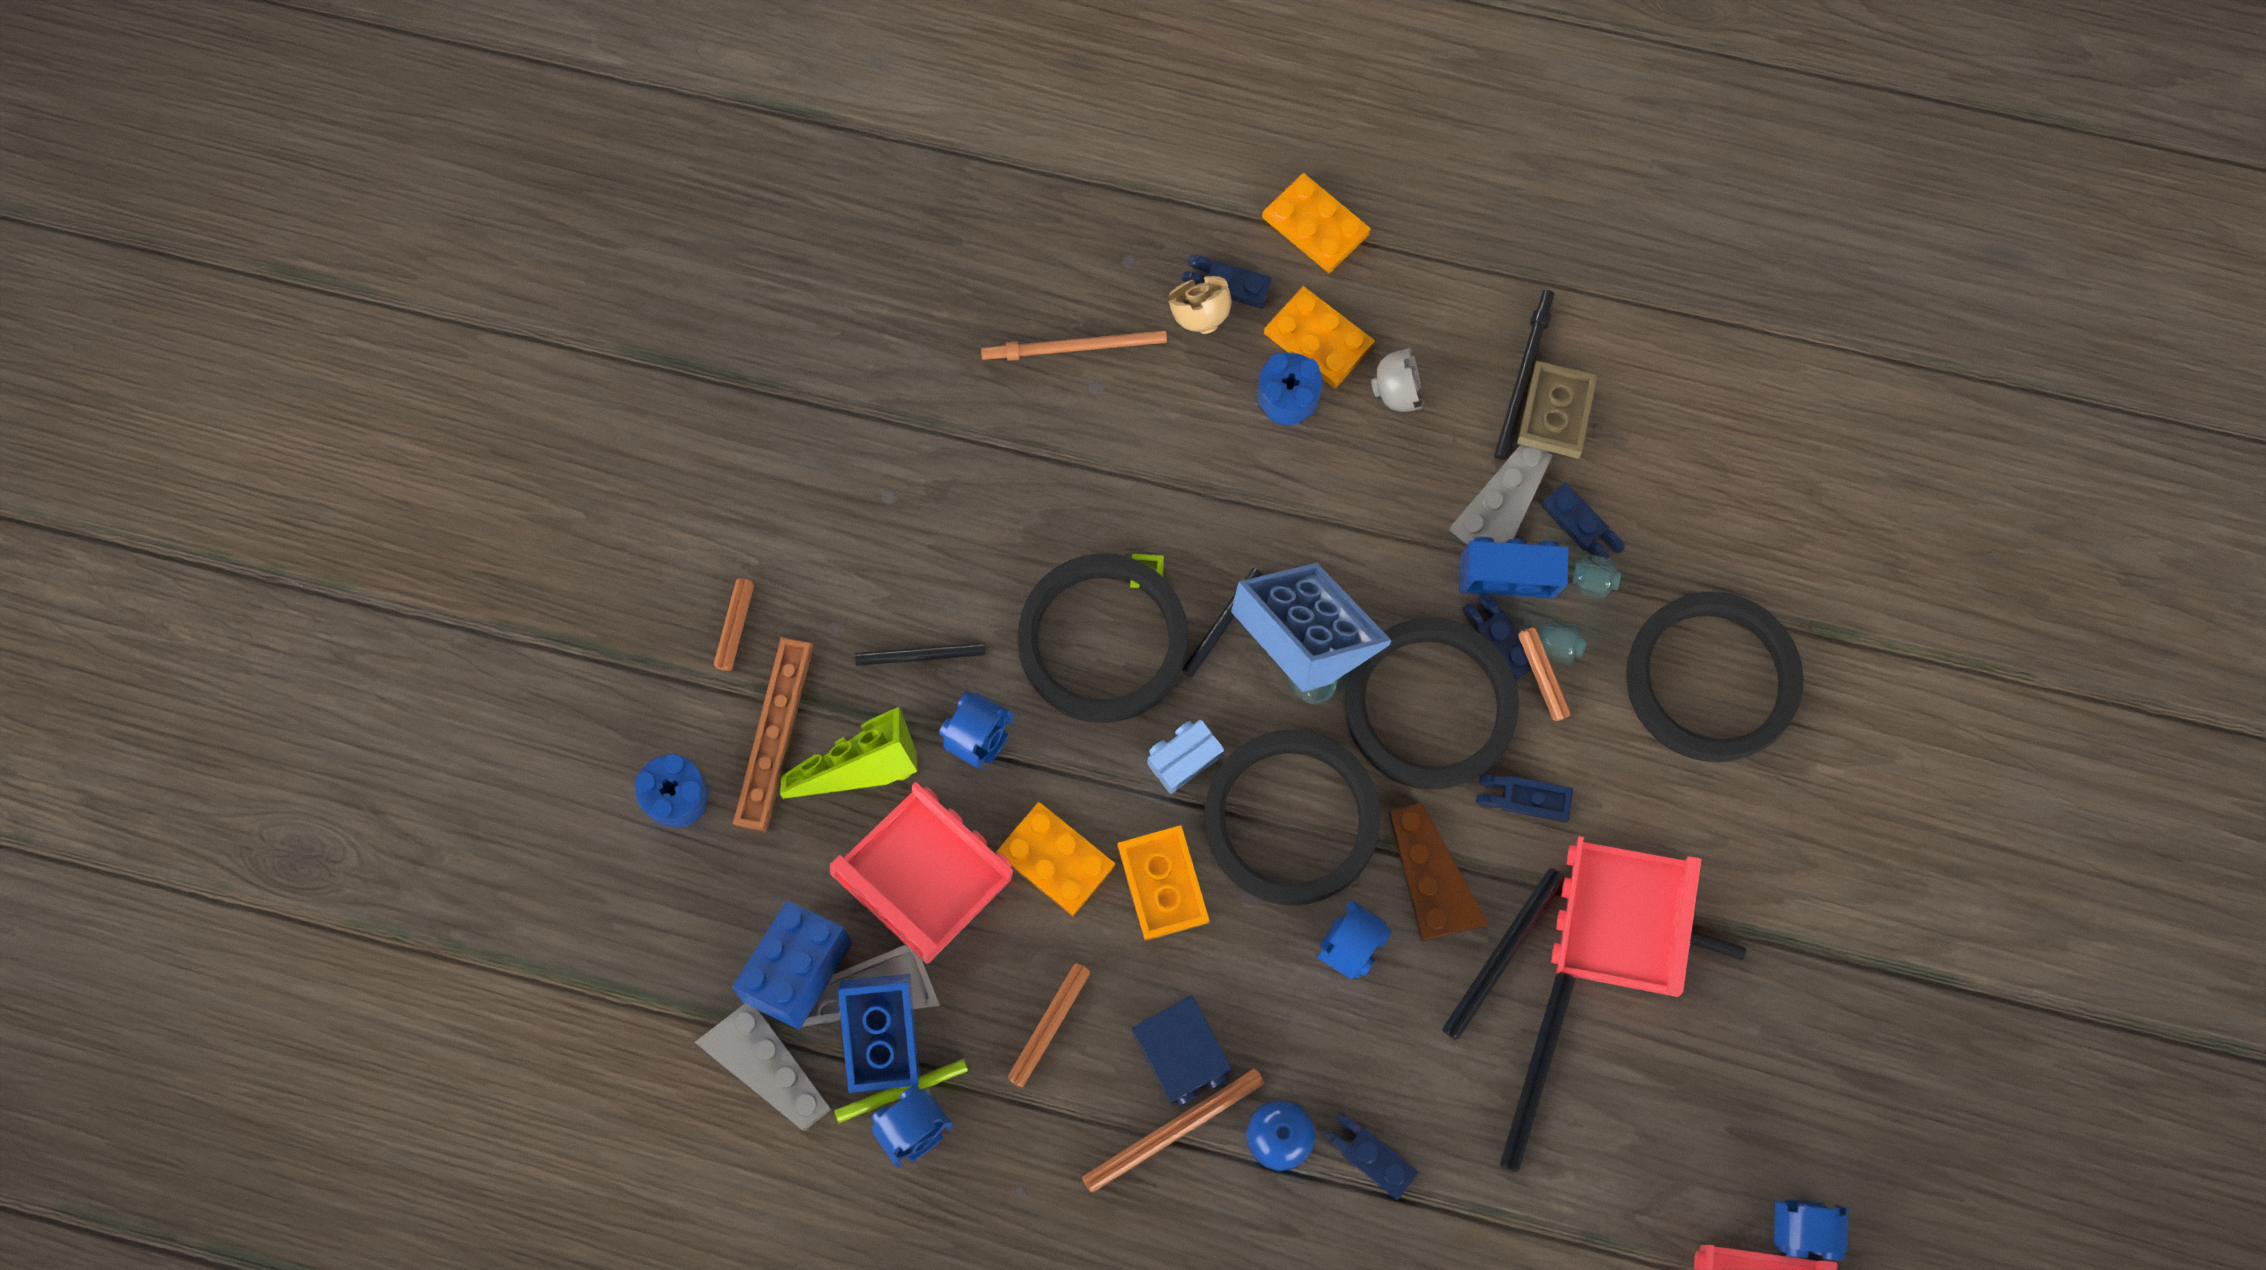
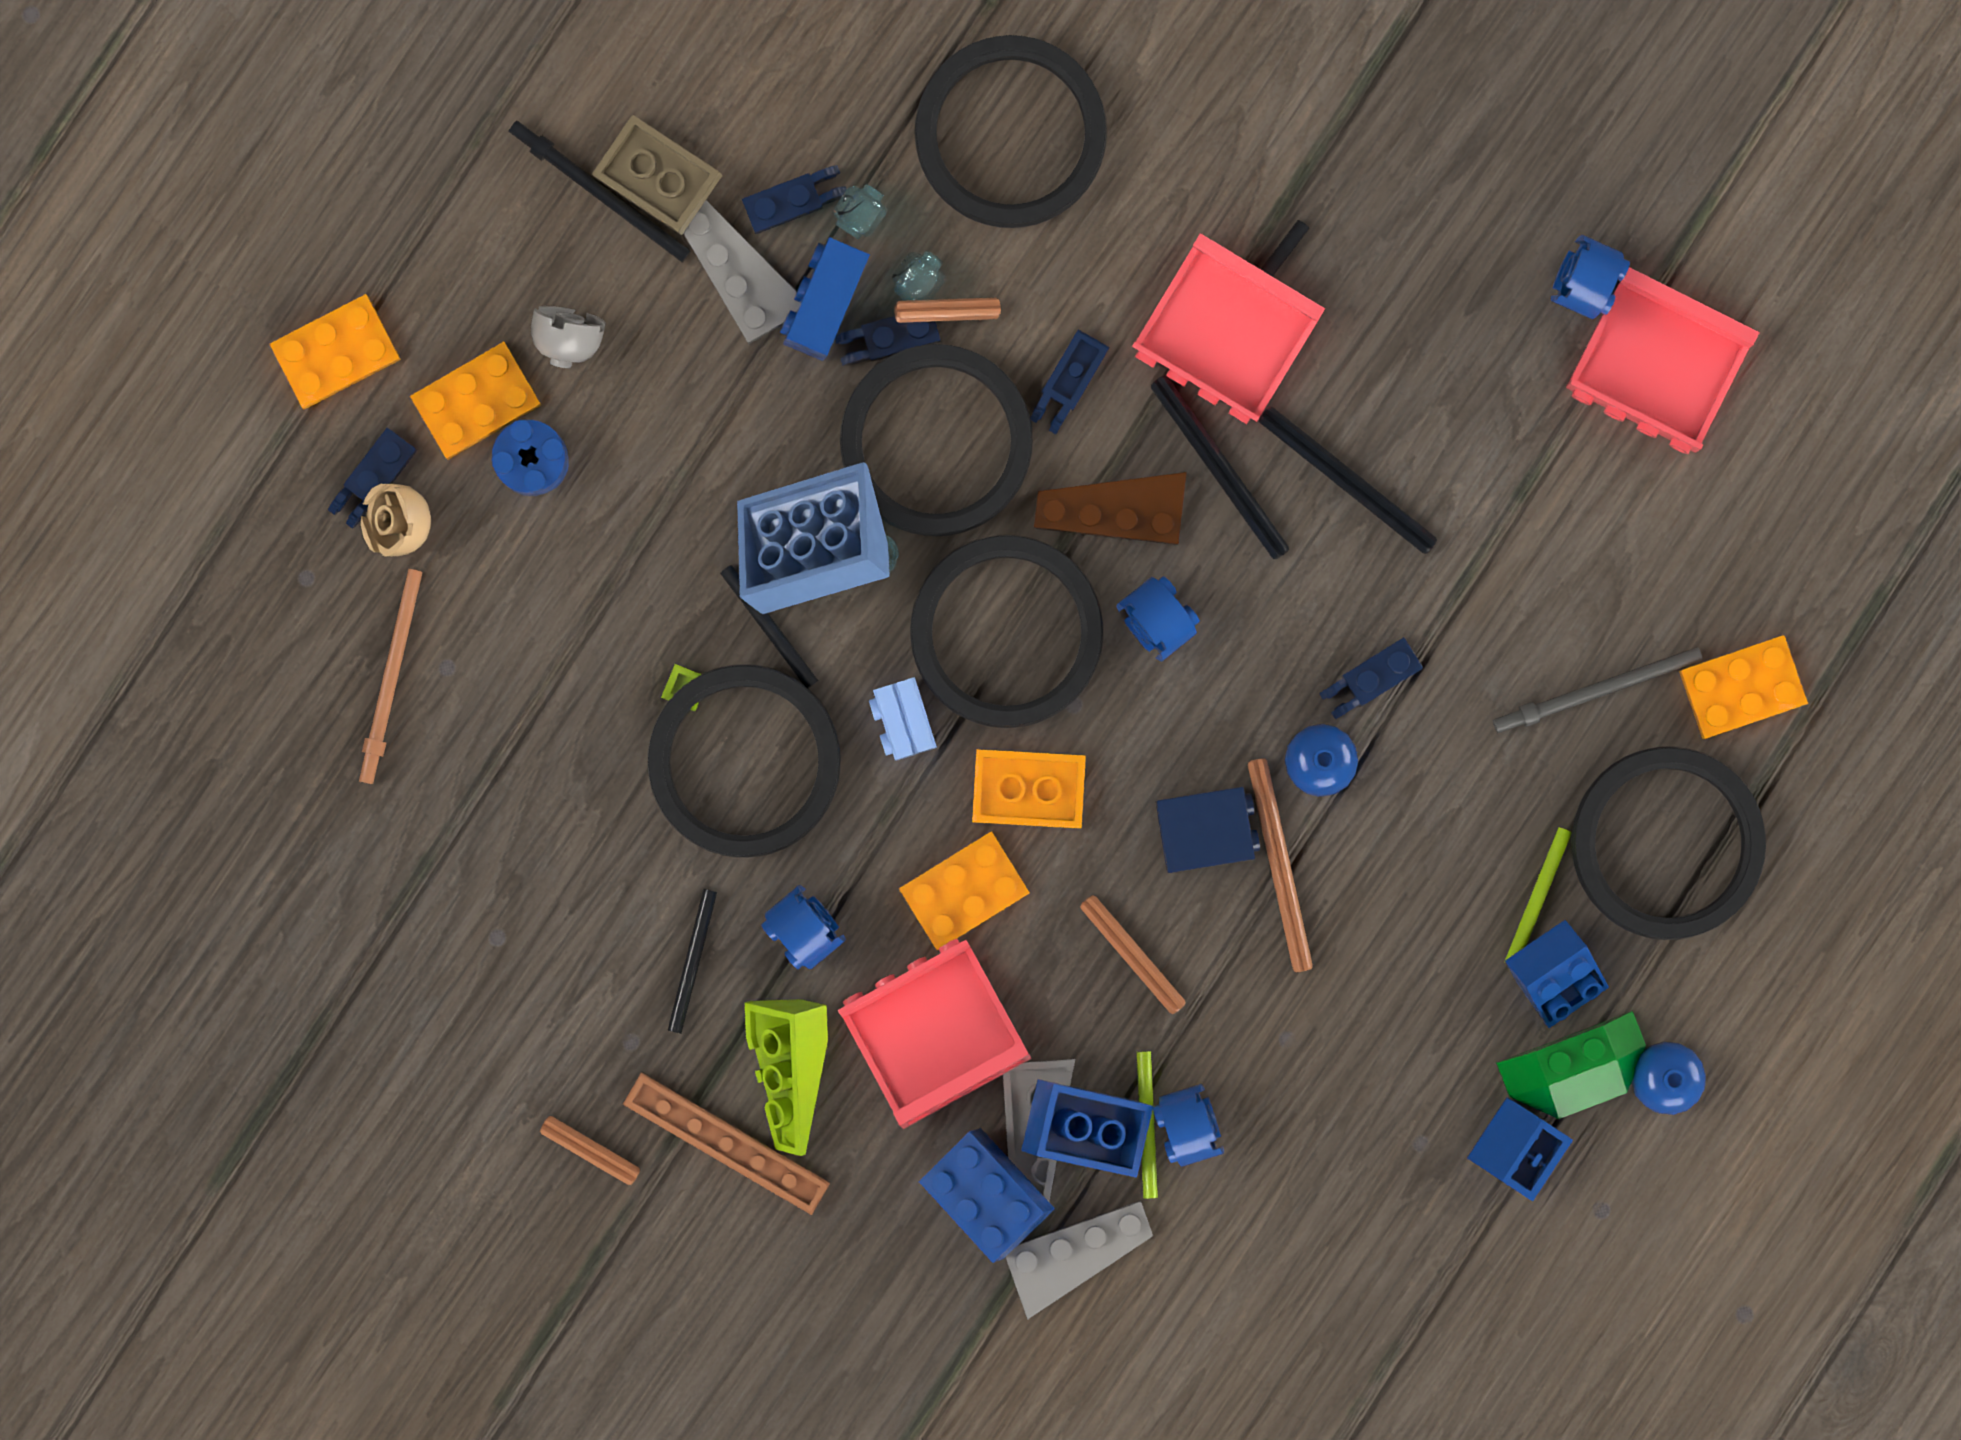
camera: 70 degrees left, 15 degrees up
blue brick [635,754,709,828] -> none

